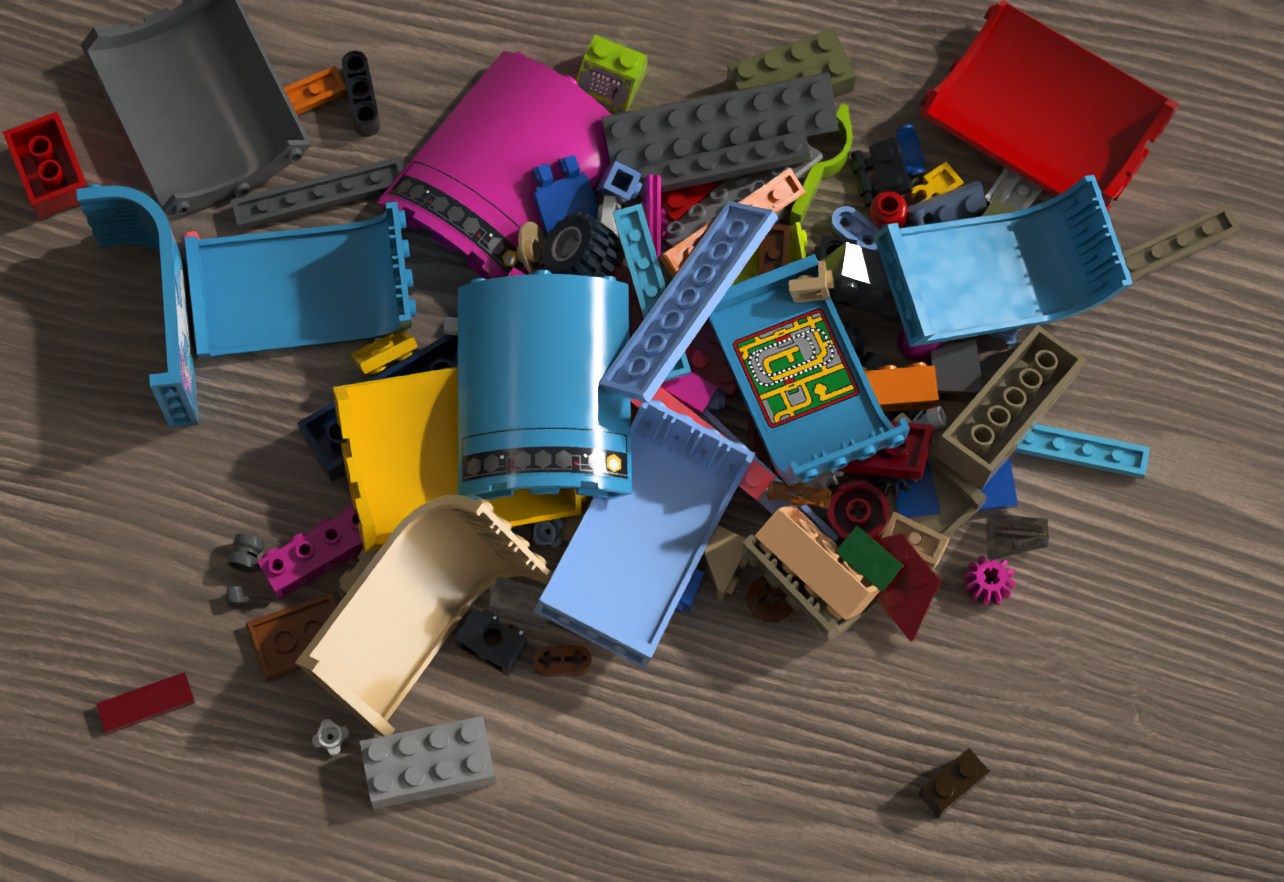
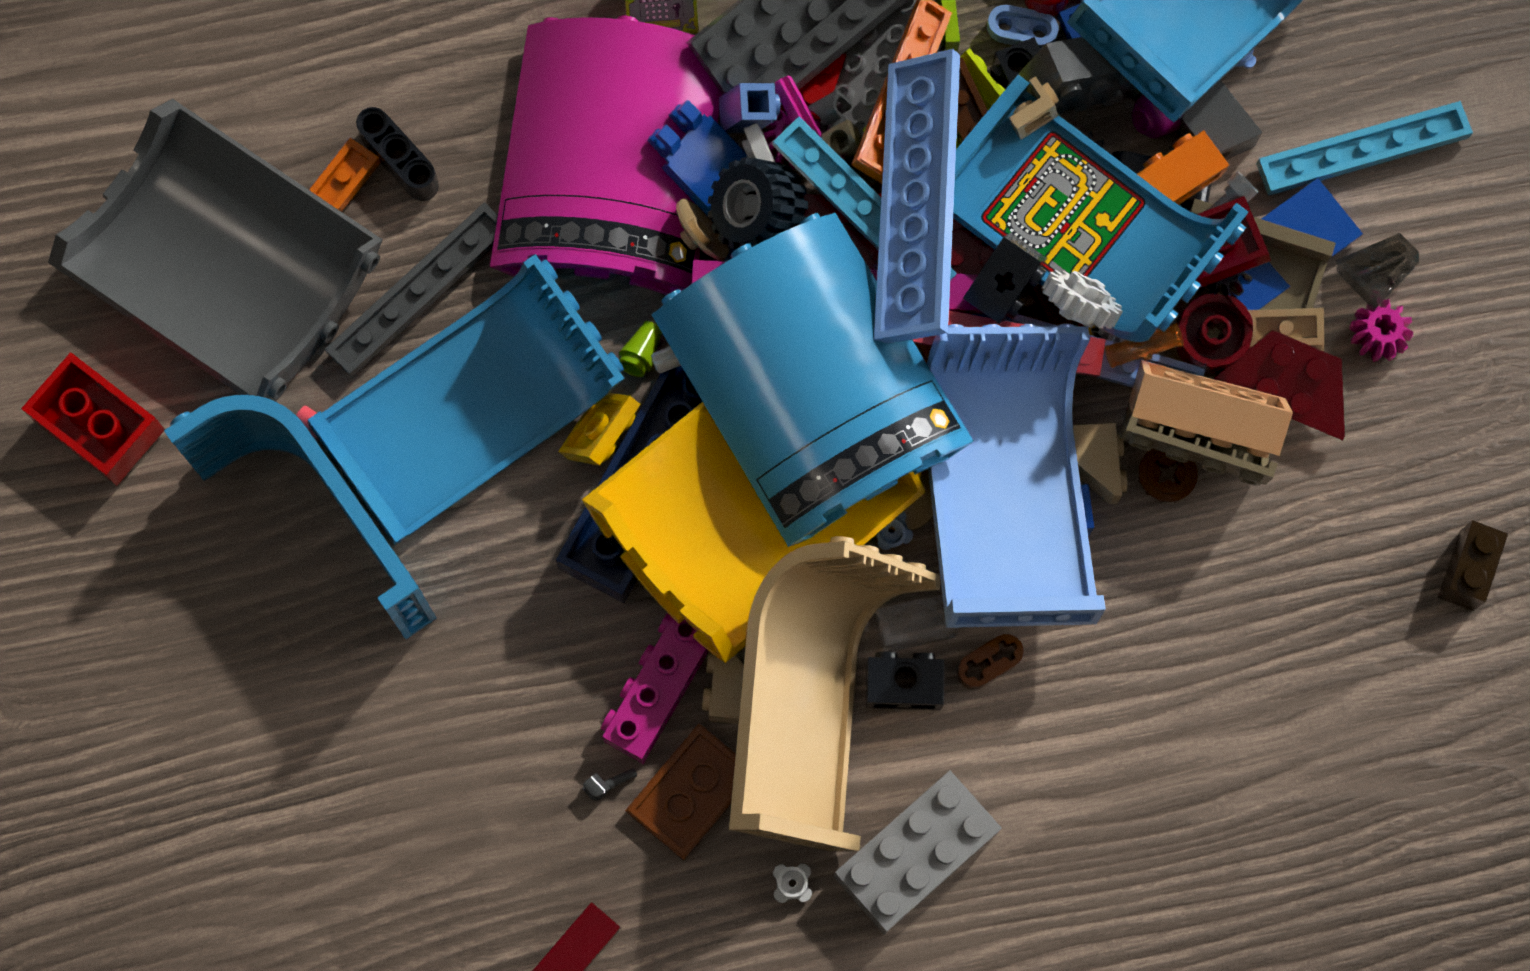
camera: 30 degrees left, 5 degrees up
dark grey wheel [227,533,265,573] -> none
dark green slope [835,525,904,592] -> none
dark tan brick [932,325,1086,490] -> none
none -> lime cone [618,321,662,377]
none -> leg [808,90,862,161]
none -> black brick [963,233,1047,324]
none -> white gear [1042,270,1123,329]

